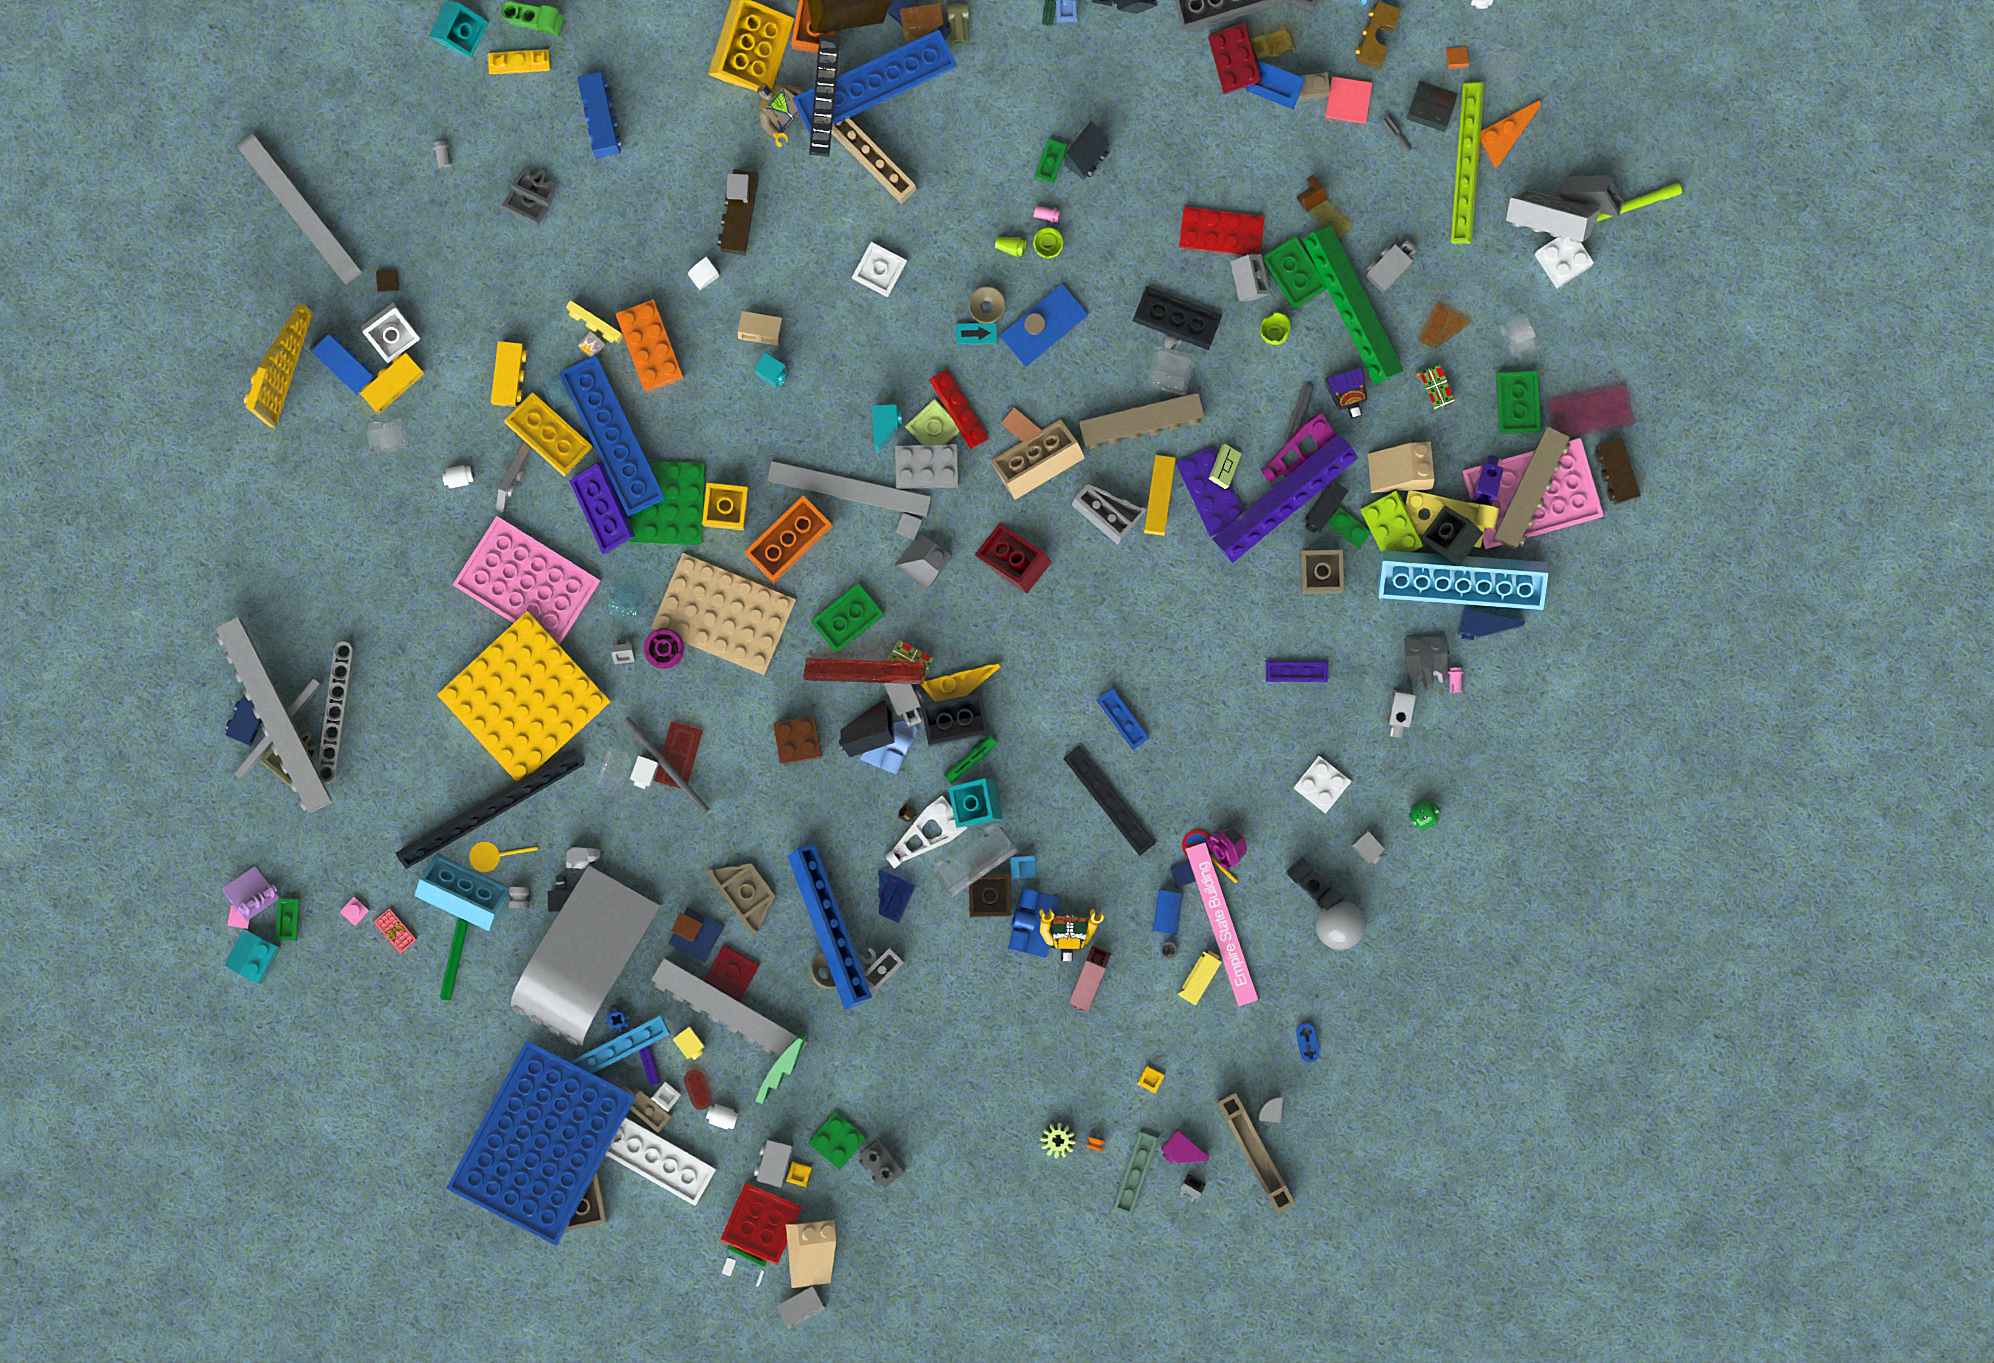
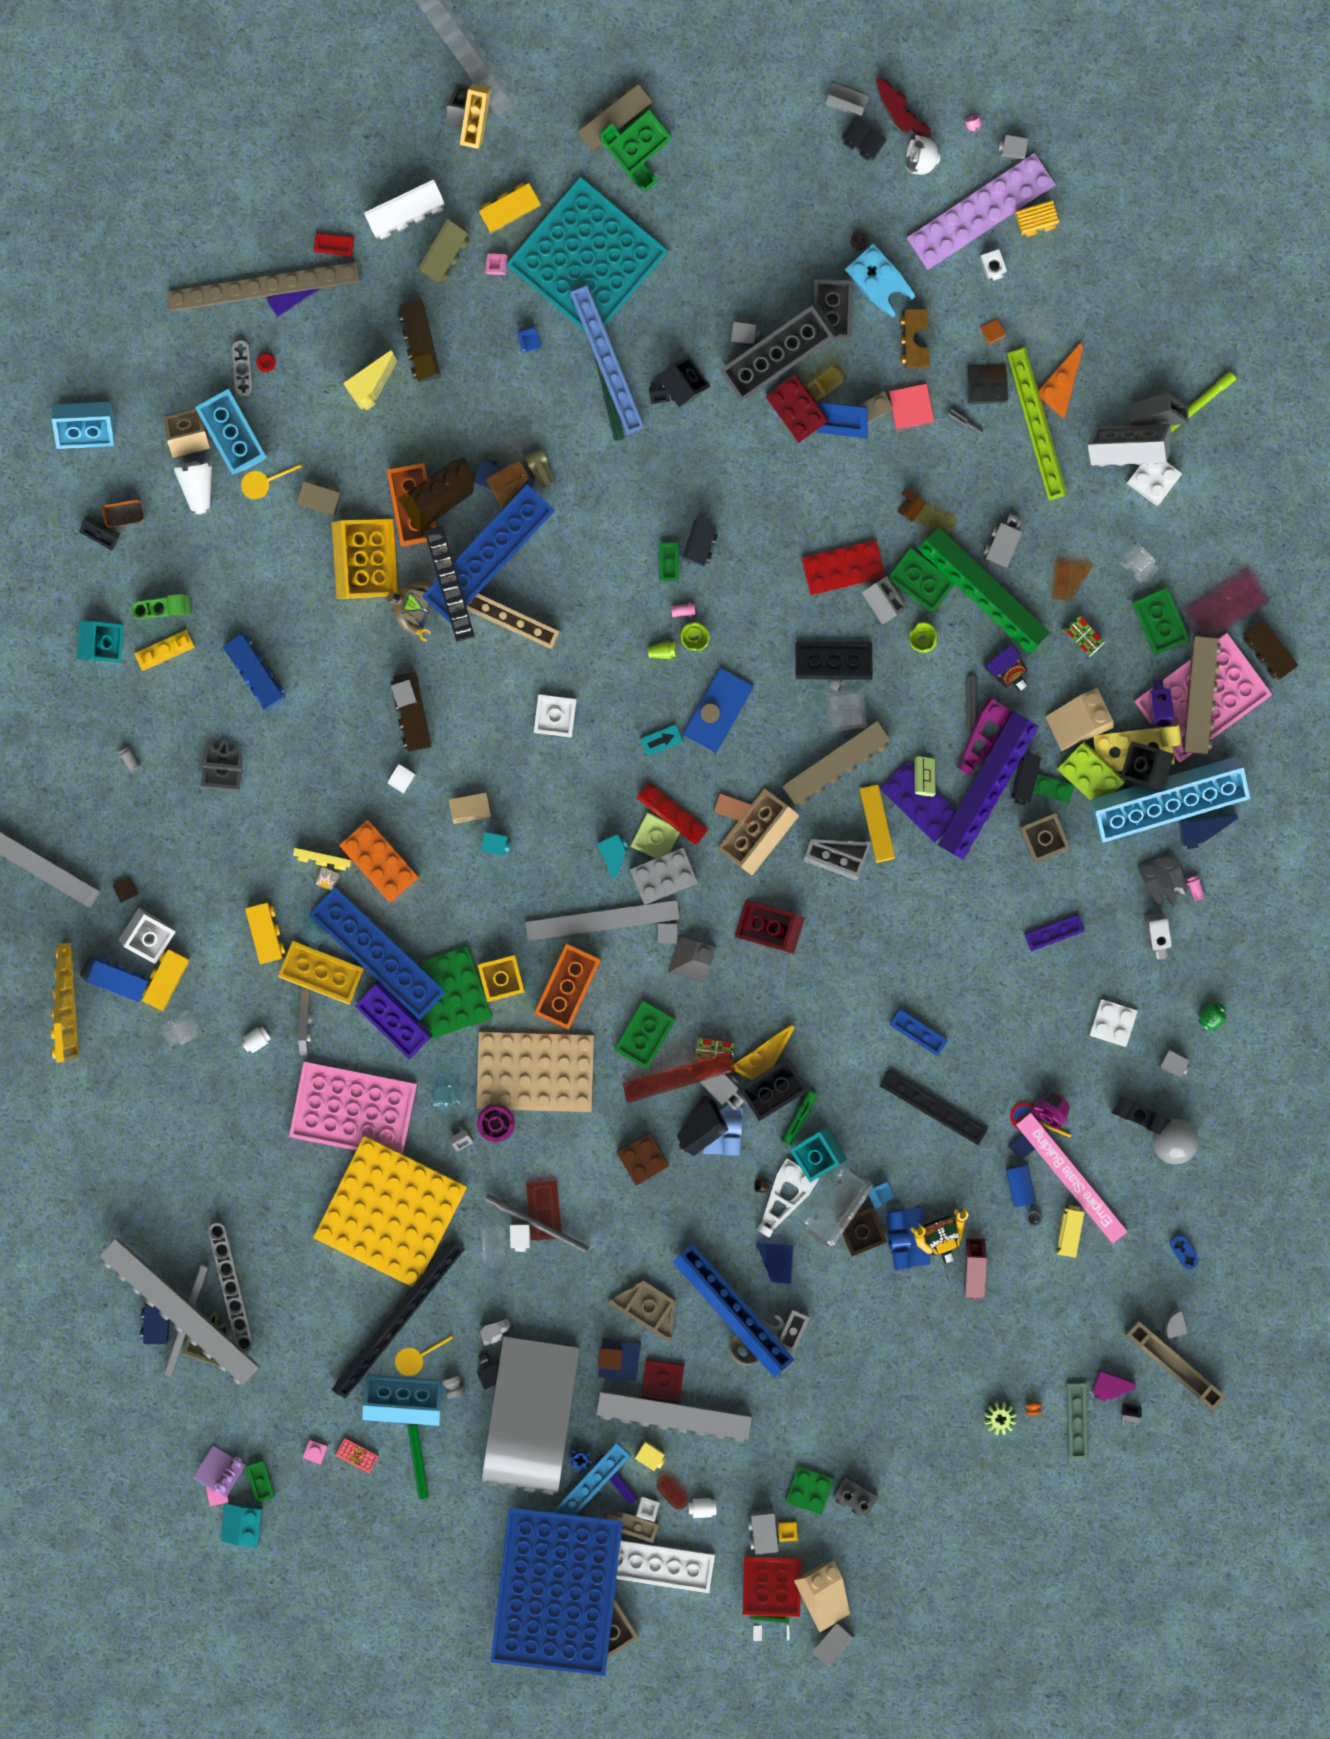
camera: 25 degrees left, 5 degrees up
slope [755,1030,808,1104] -> none
dark tan piece [968,286,1005,324] -> none
yellow tile [1137,1066,1165,1094] -> none

